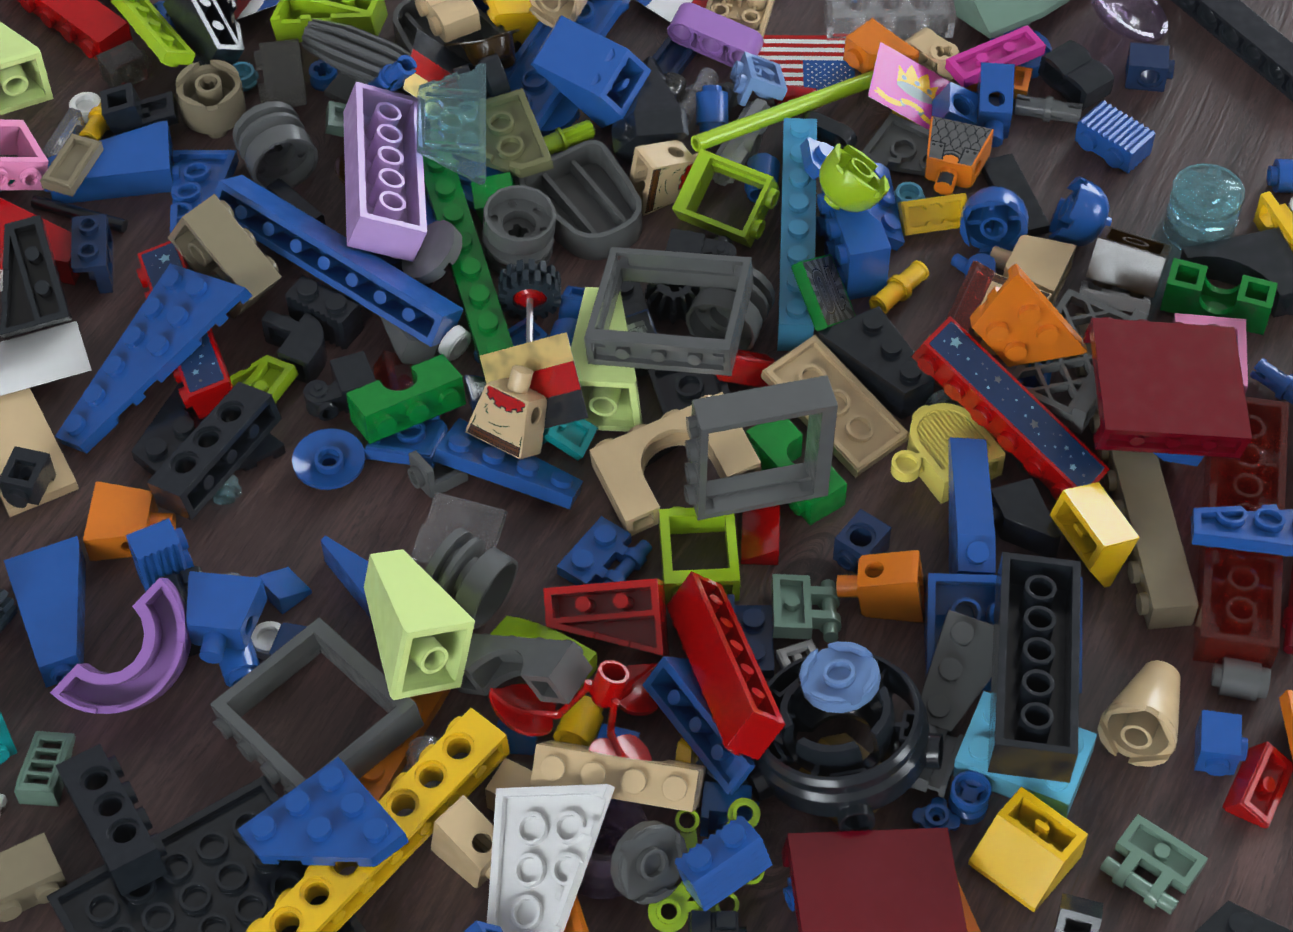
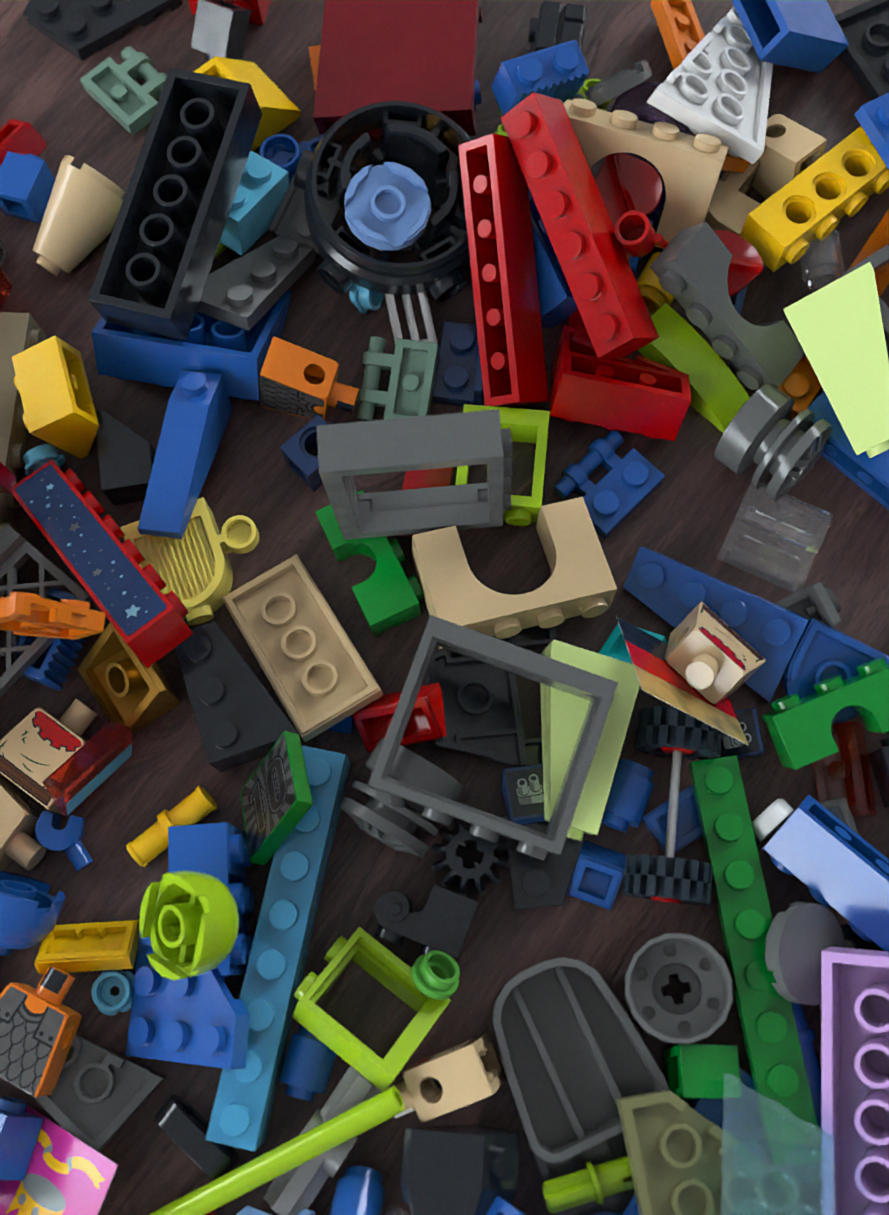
camera: 165 degrees left, 20 degrees up
none -> bright green plate [411,950,460,1000]
none -> red brick [501,92,659,358]

